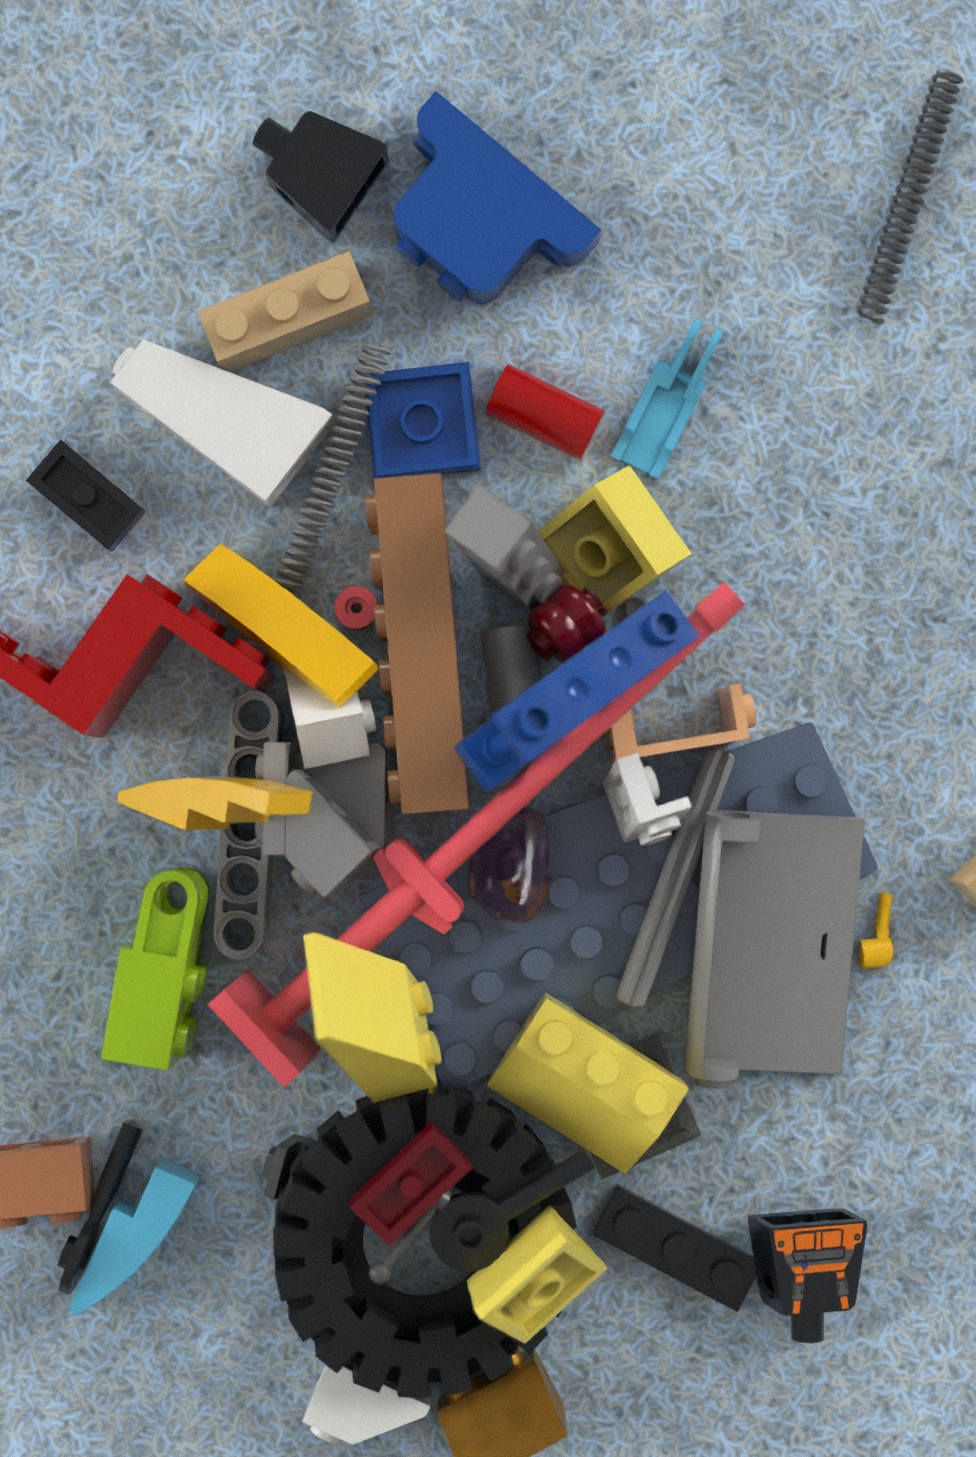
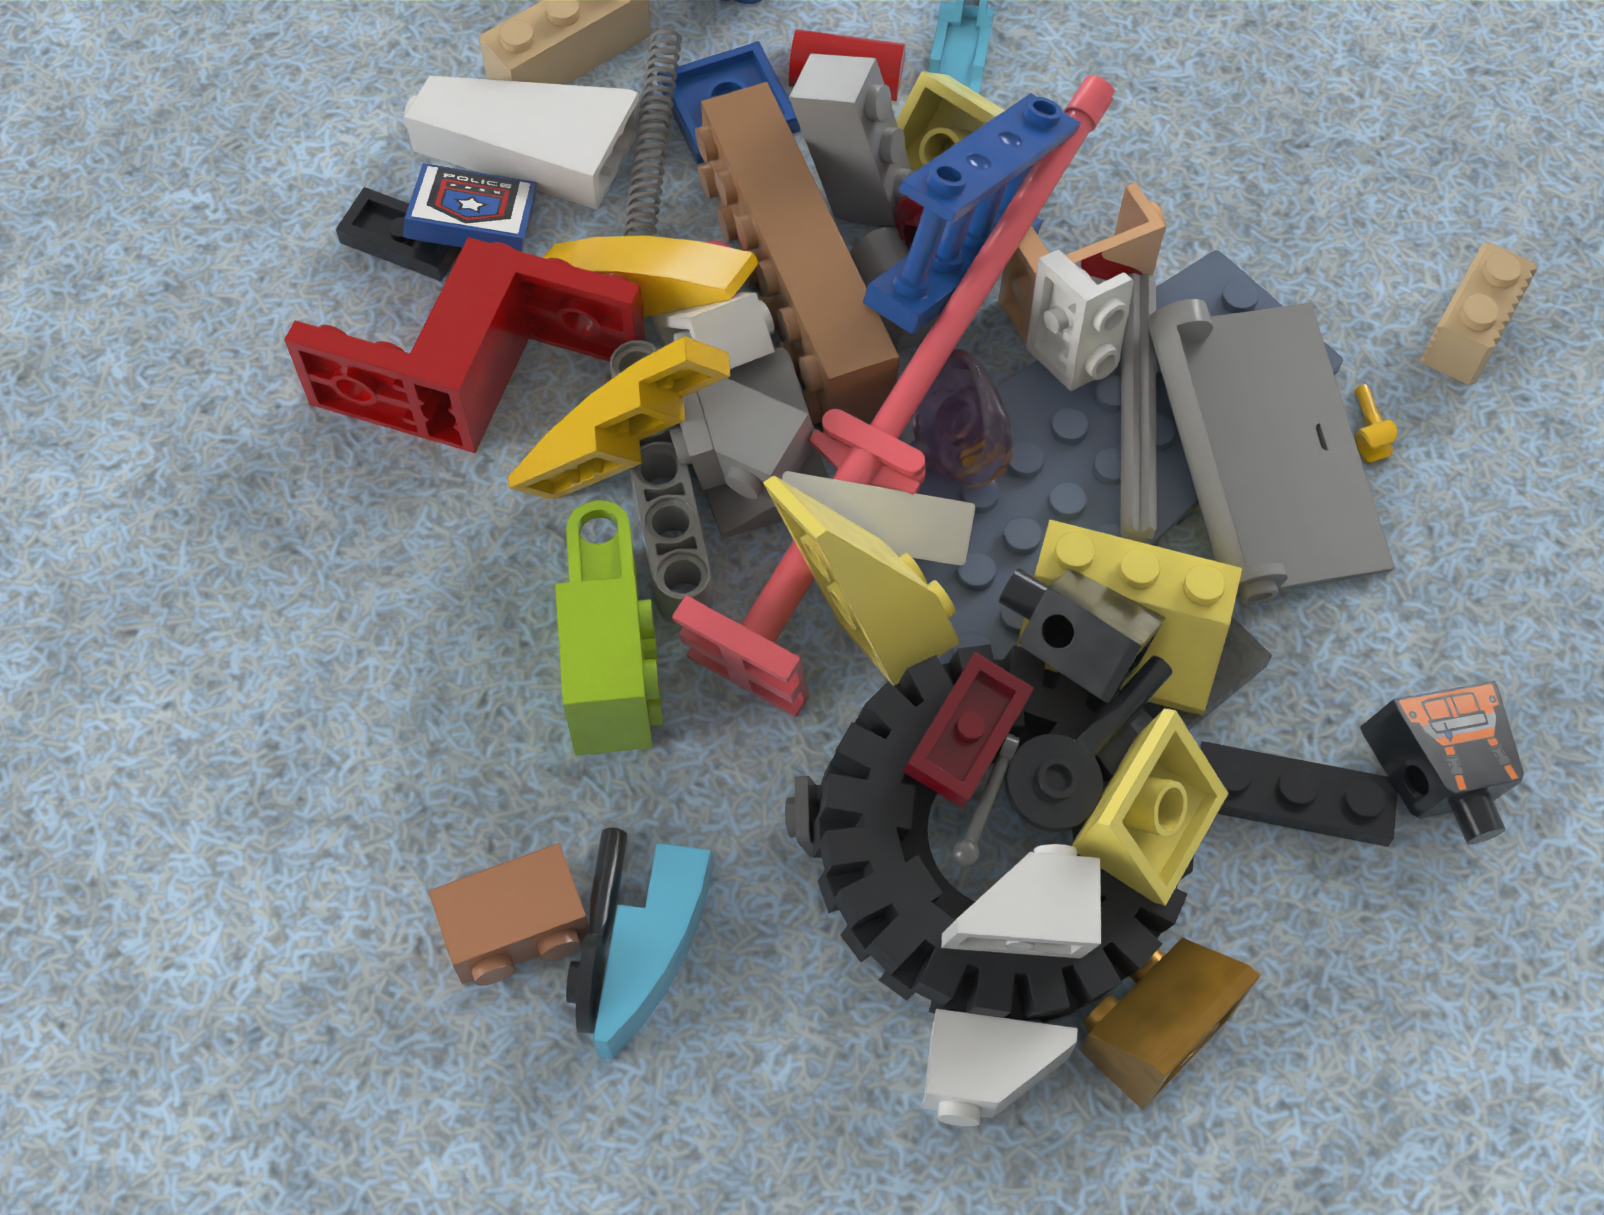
camera: 15 degrees left, 25 degrees down
none -> tile [403,163,537,252]
none -> white sticker [782,471,975,566]
none -> white slope [941,844,1101,958]
none -> black torso [998,568,1166,704]

